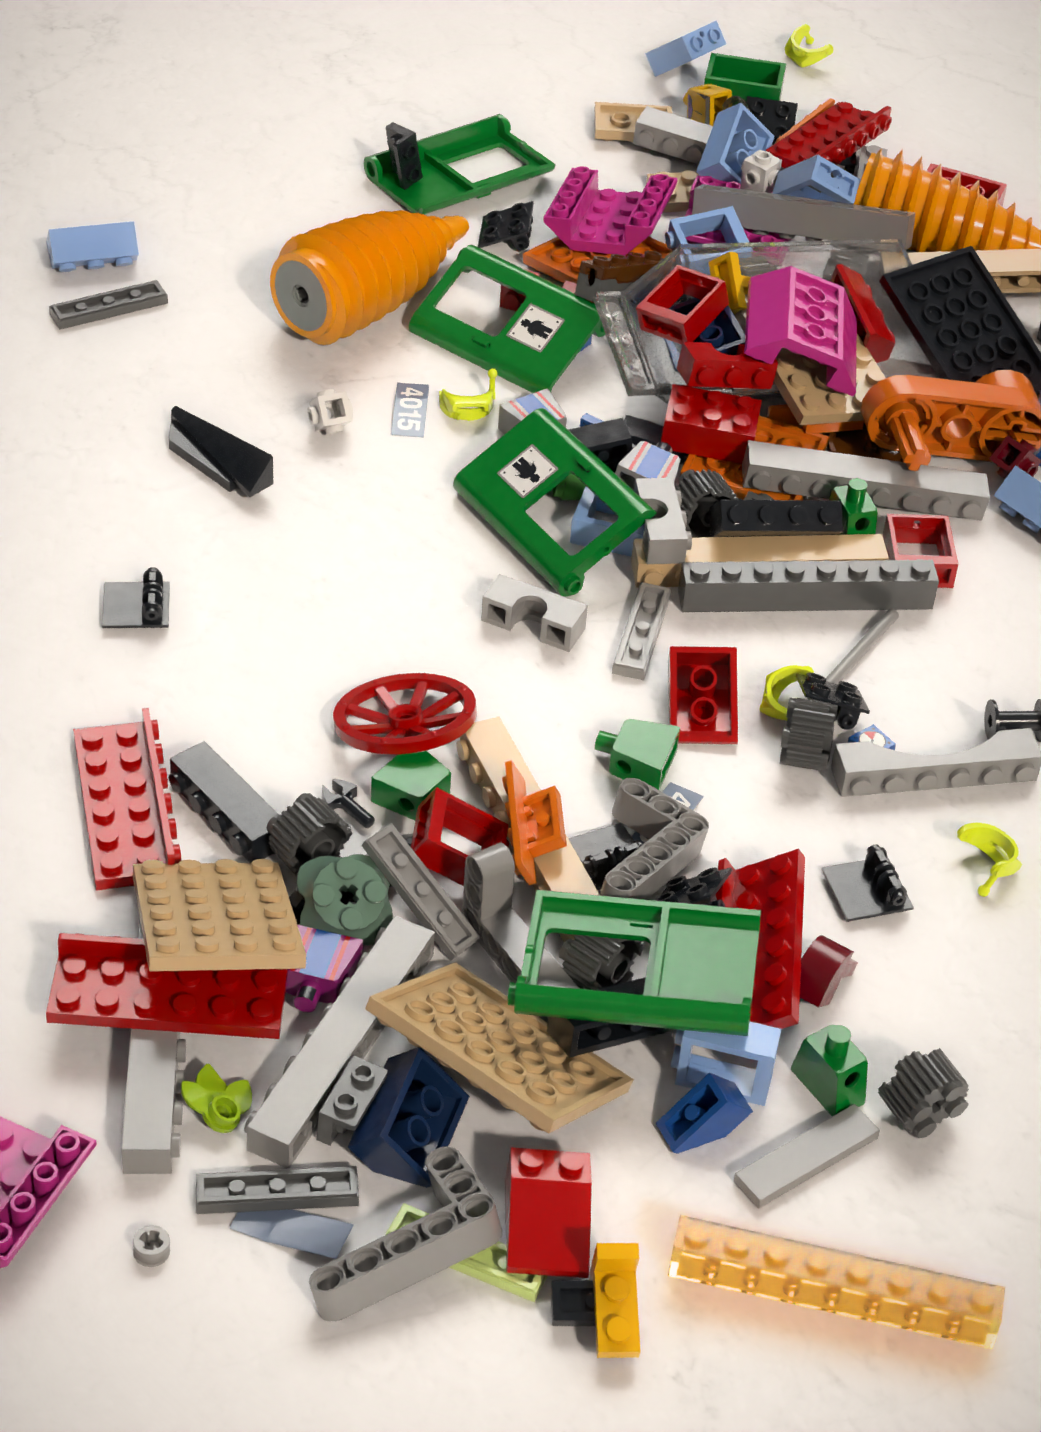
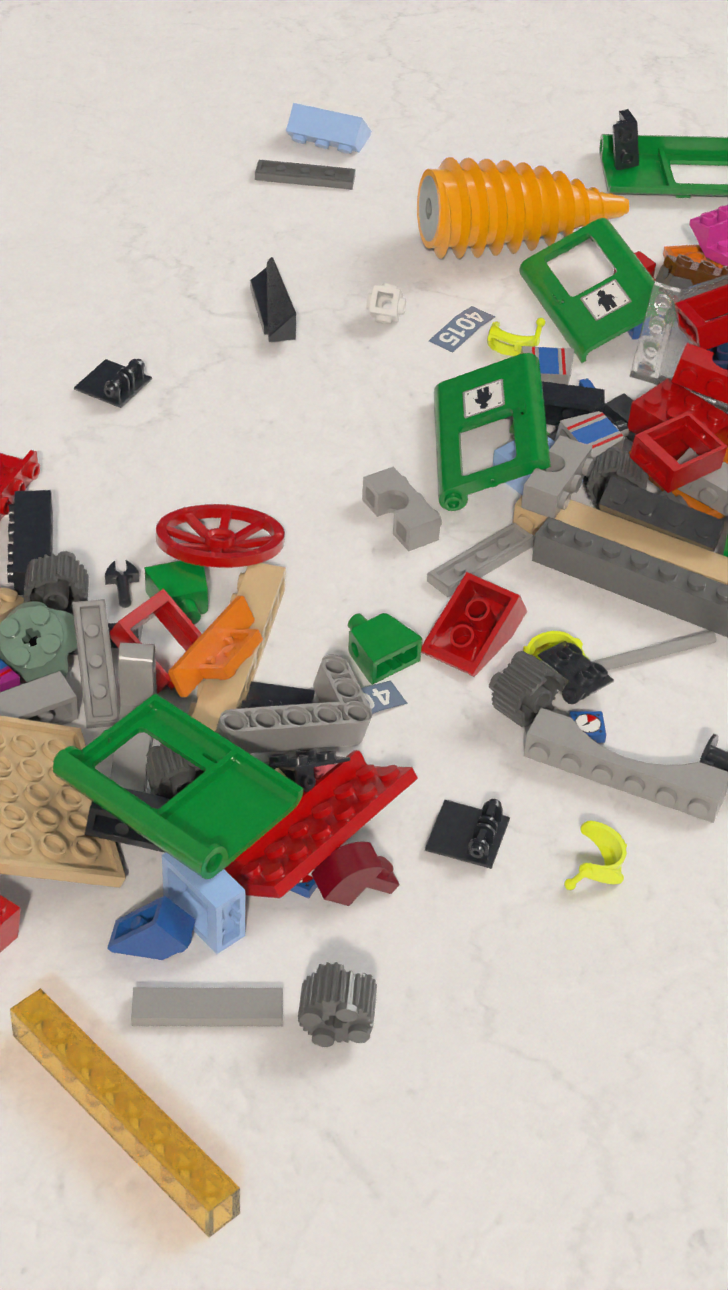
camera: 35 degrees right, 0 degrees up
black hinge [478,201,534,251] -> none
green torso [790,1024,868,1117] -> none
none -> red window [629,411,728,493]

